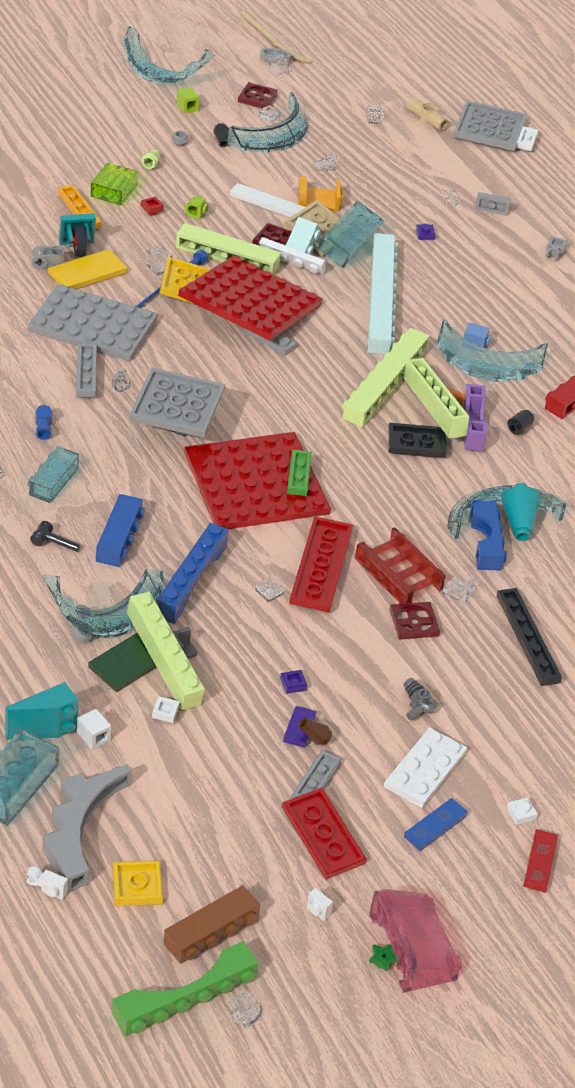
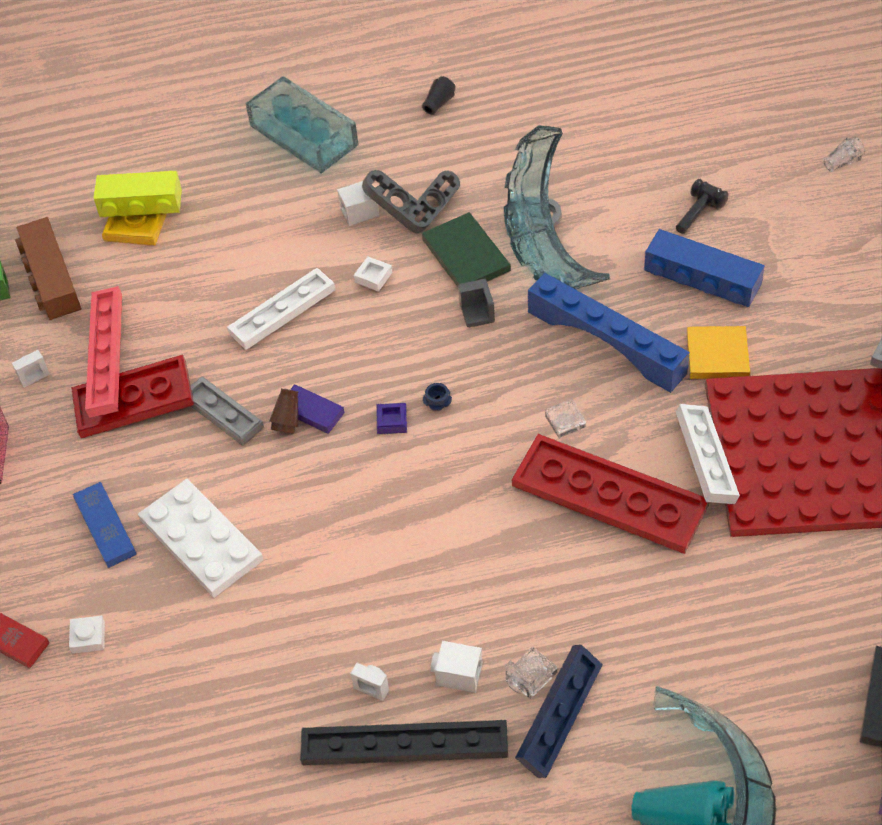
camera: 115 degrees right, 10 degrees up
teal slope [5,682,79,740] -> none
white plate [26,866,68,900] -> none
clear light blue brick [28,446,79,503] -> none
light grey arch [42,764,132,893] -> none
yellowish green brick [127,591,205,711] -> none
bright green tile [287,450,312,496] -> none
clear red fence [355,527,446,604] -> none
dark red piece [389,602,440,639] -> none
flat silver piece [403,678,439,721] -> none
blue arch [469,500,507,571] -> none
none -> coral plate [85,286,122,418]
none -> neon yellow brick [94,170,182,217]
none -> white plate [227,268,335,350]
none -> white plate [350,663,389,701]
none -> dark grey beam [362,170,460,233]
none -> dark blue plate [423,383,452,411]
none -> white brick [431,641,483,693]
none -> dark blue plate [515,644,603,778]
none -> white plate [676,404,740,504]
none -> yellow tile [686,326,750,379]

